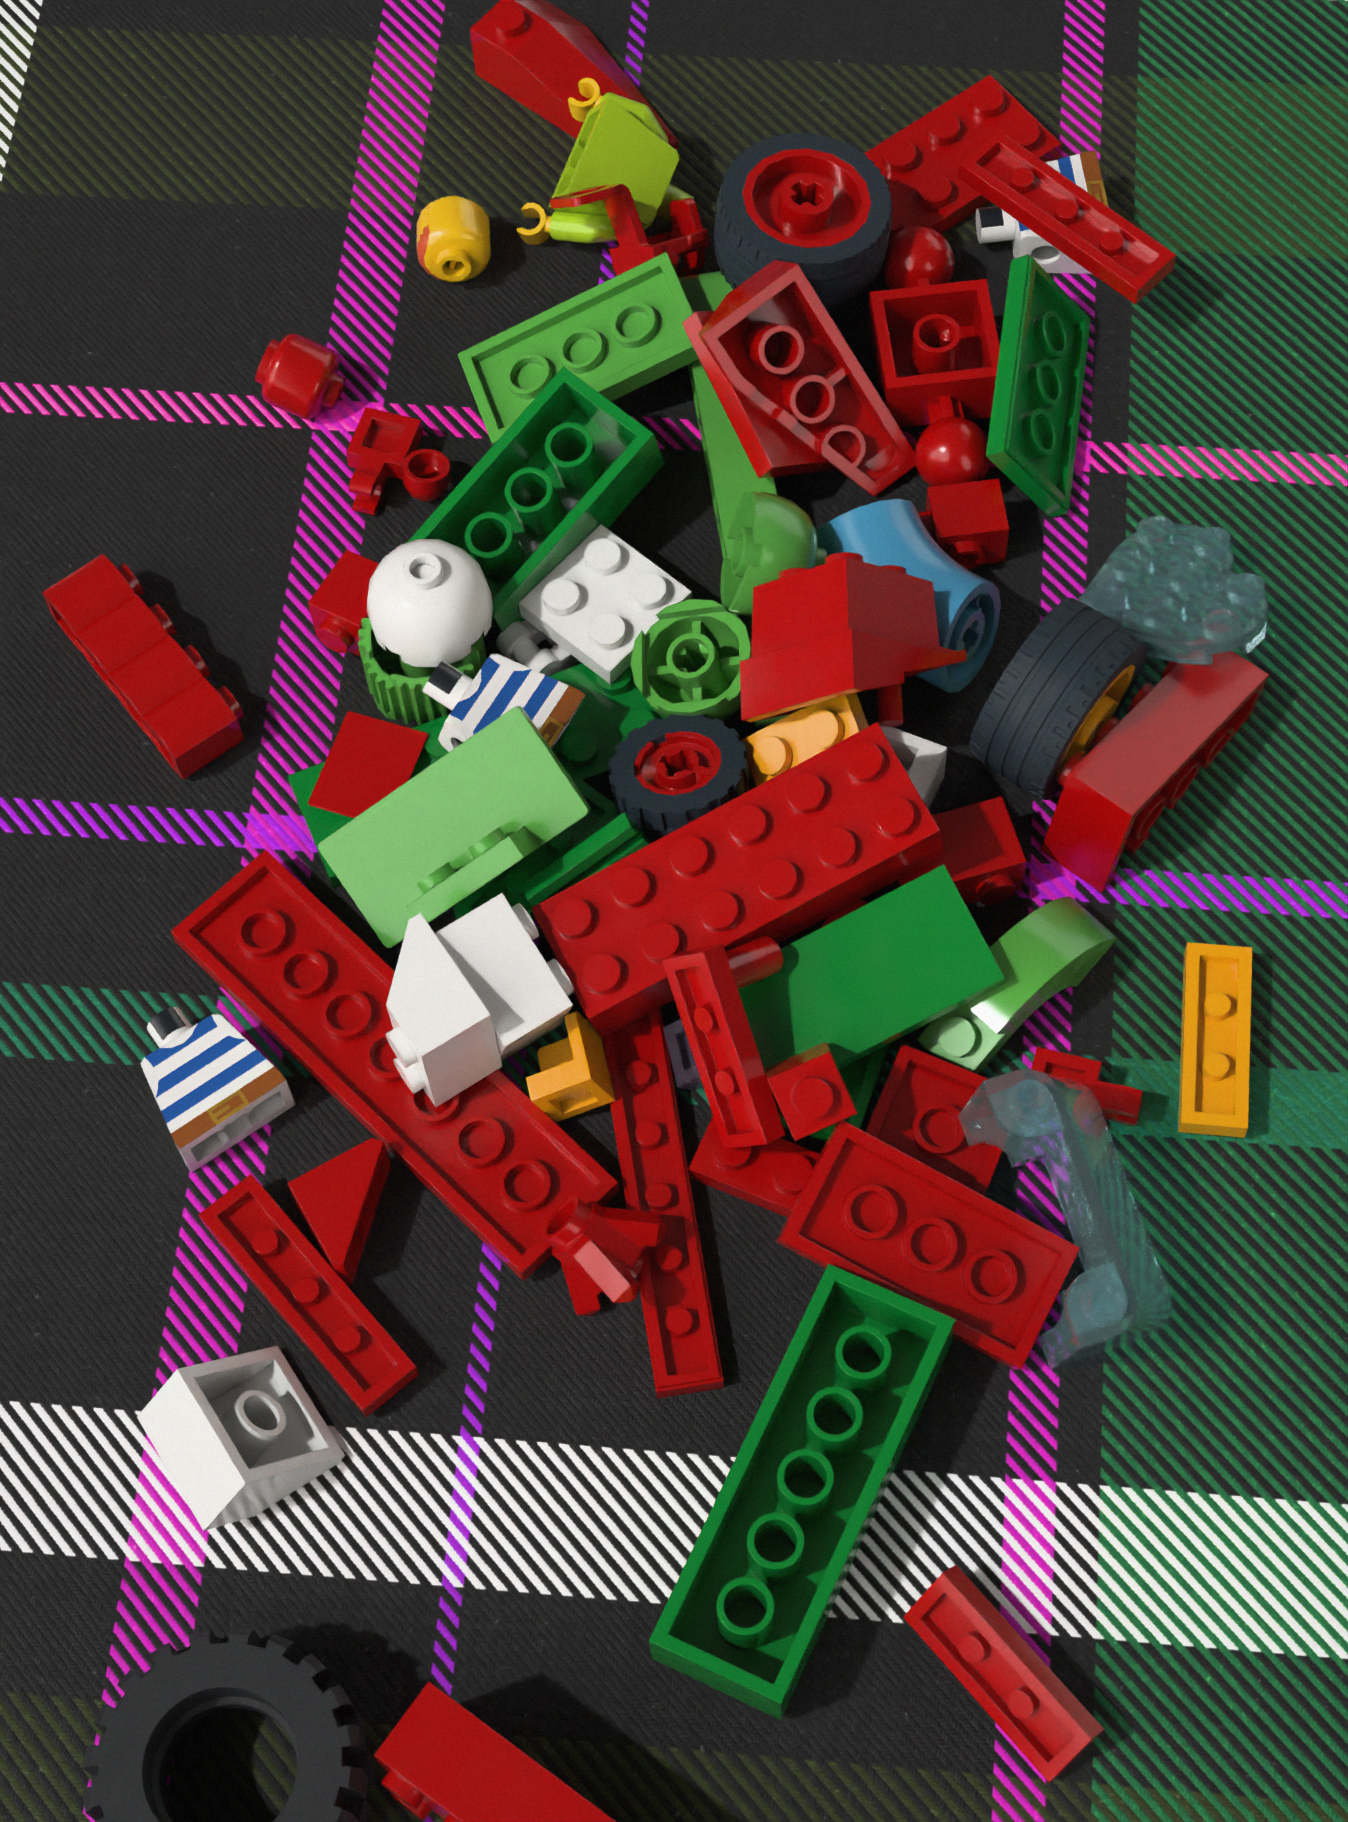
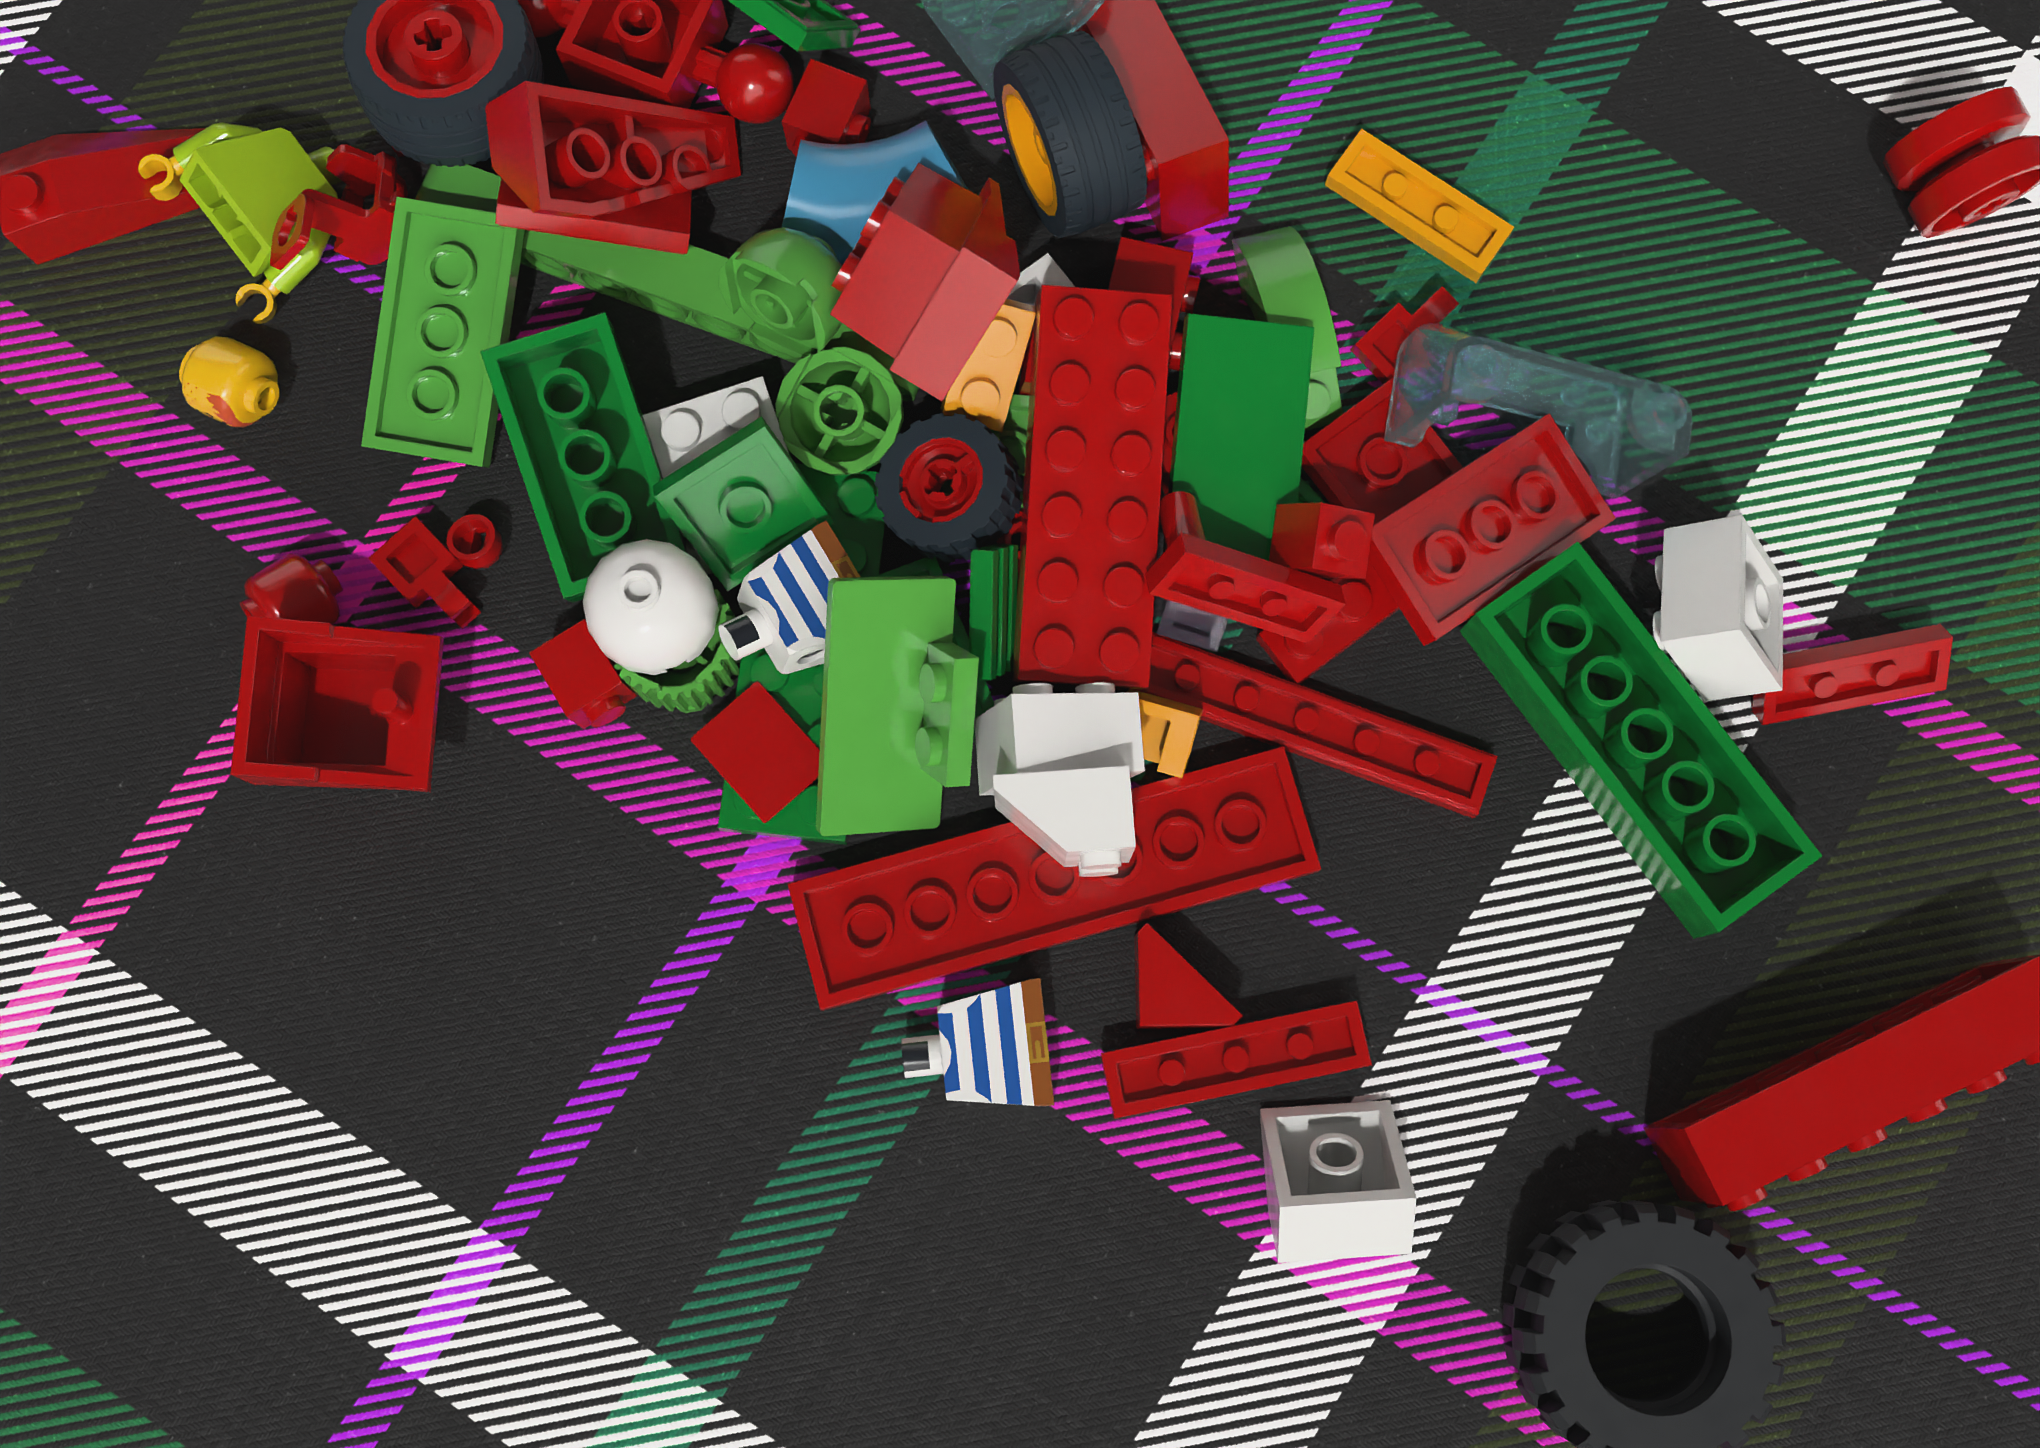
camera: 65 degrees left, 15 degrees up
red brick [42,554,244,780] -> none
red rock [542,1196,666,1316] -> none
none -> red piece [230,616,444,792]
none -> green plate [653,416,835,591]
none -> white brick [1653,514,1783,701]

